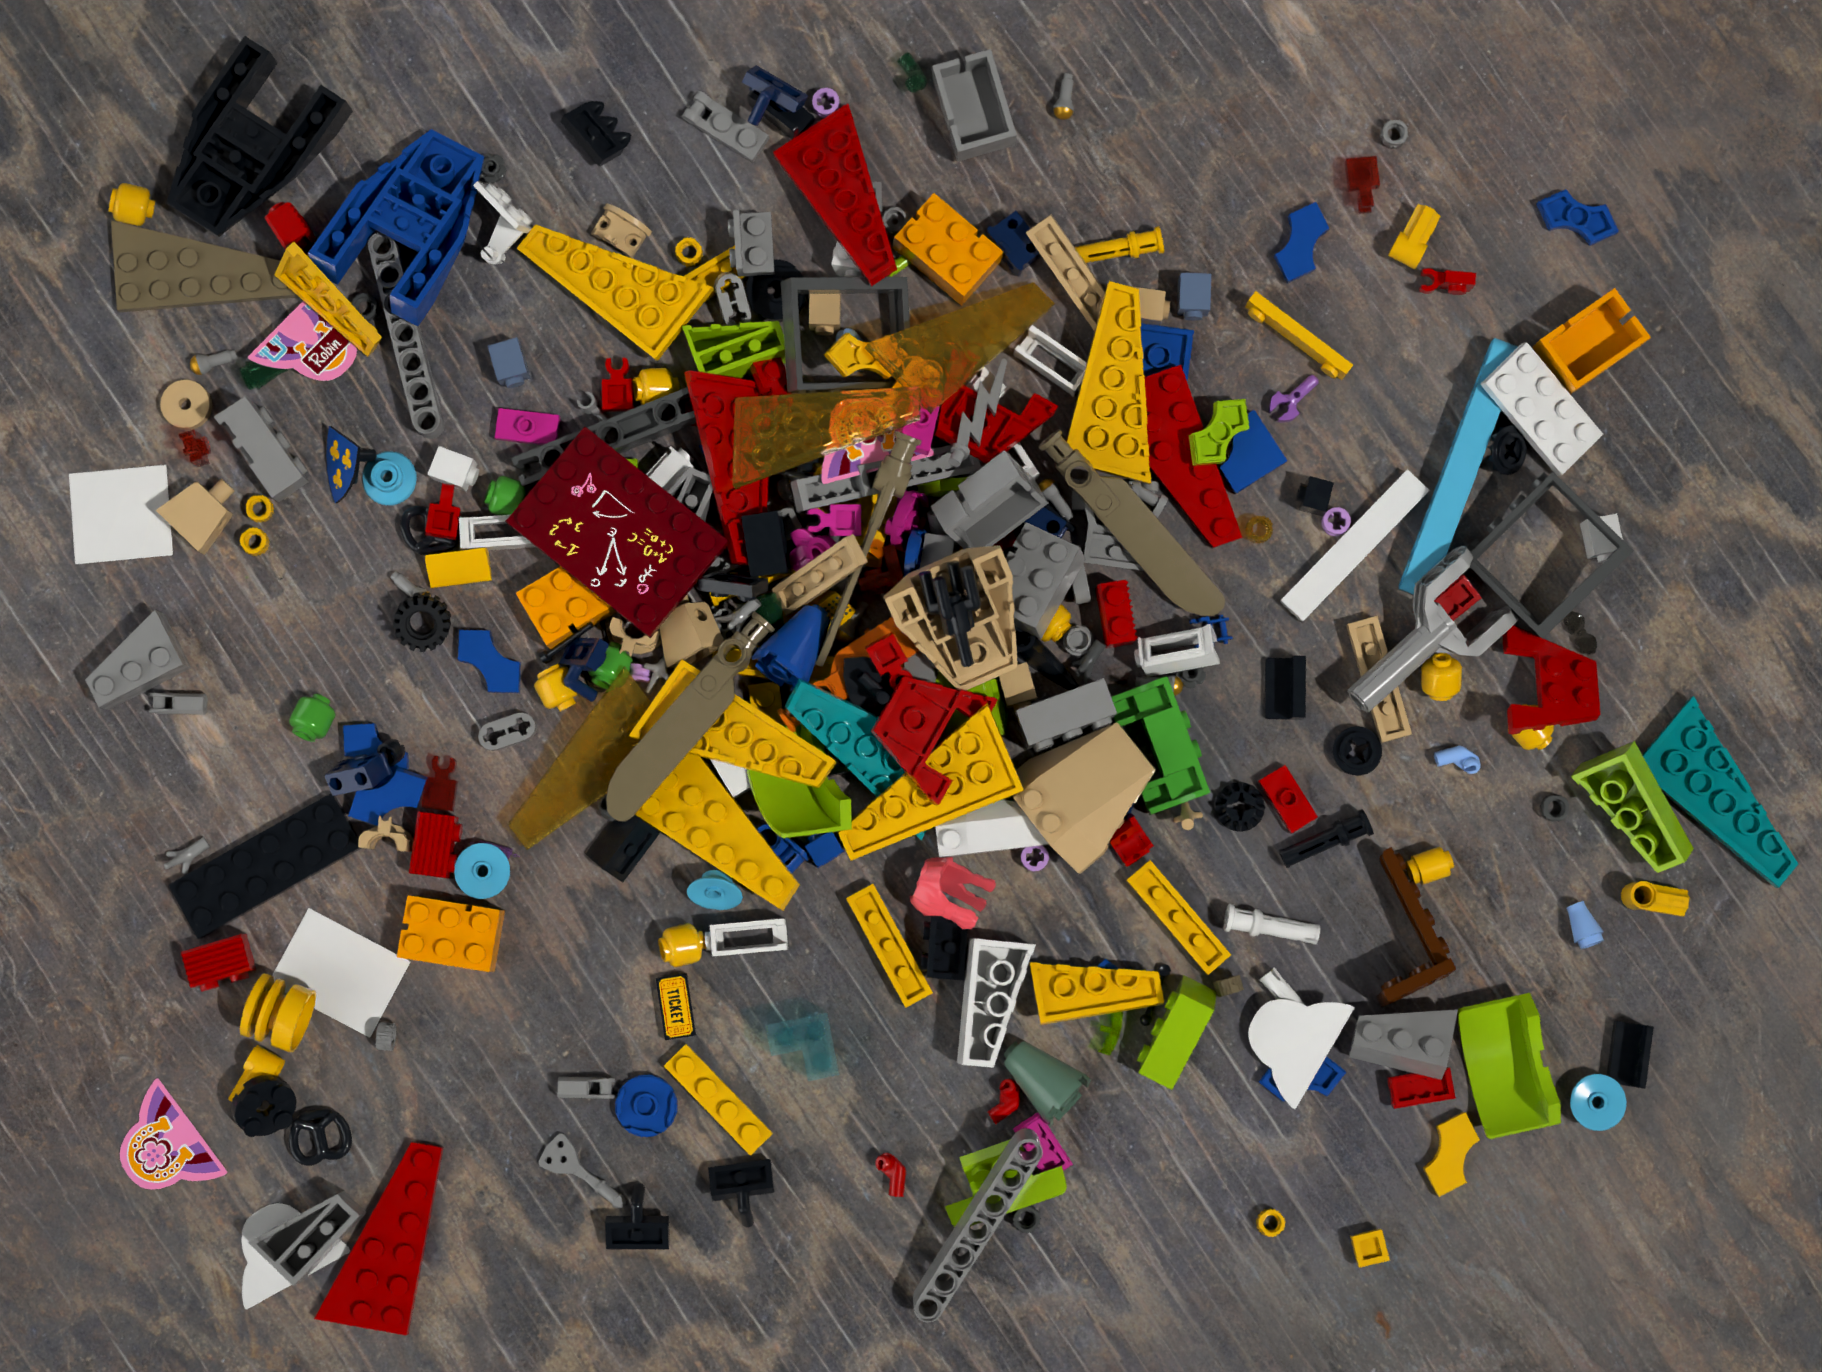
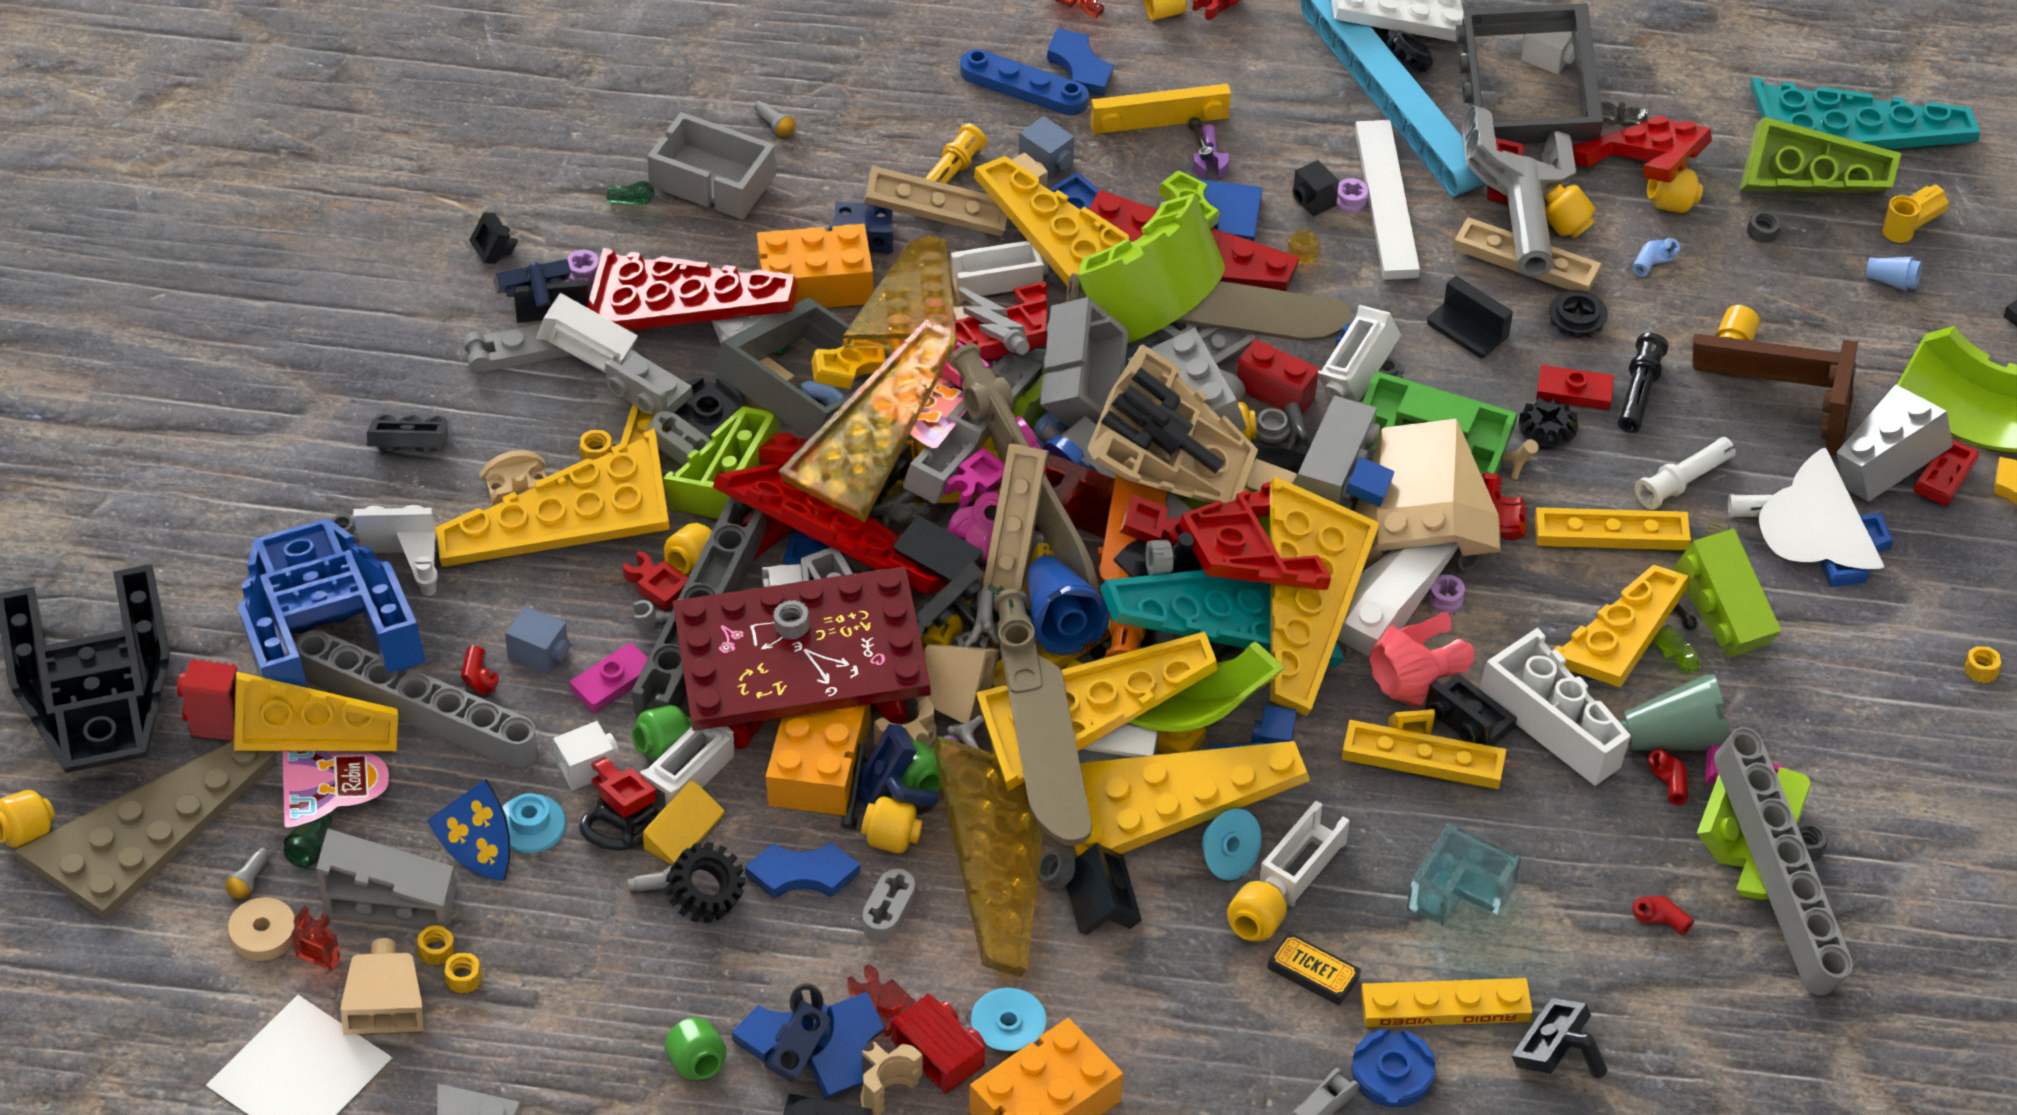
camera: 50 degrees left, 35 degrees down
none -> red arm [461,645,499,695]
none -> black tile [469,212,518,264]
none -> white window [536,293,638,373]
none -> light grey axle [773,600,810,639]
none -> blue plate [960,49,1089,115]
none -> lime panel [1077,193,1225,344]
none -> light grey axle [1145,540,1173,575]
none -> black hinge [1188,117,1214,160]
none -> blue tile [1345,457,1395,507]
none -> yellow slope [1388,709,1435,735]

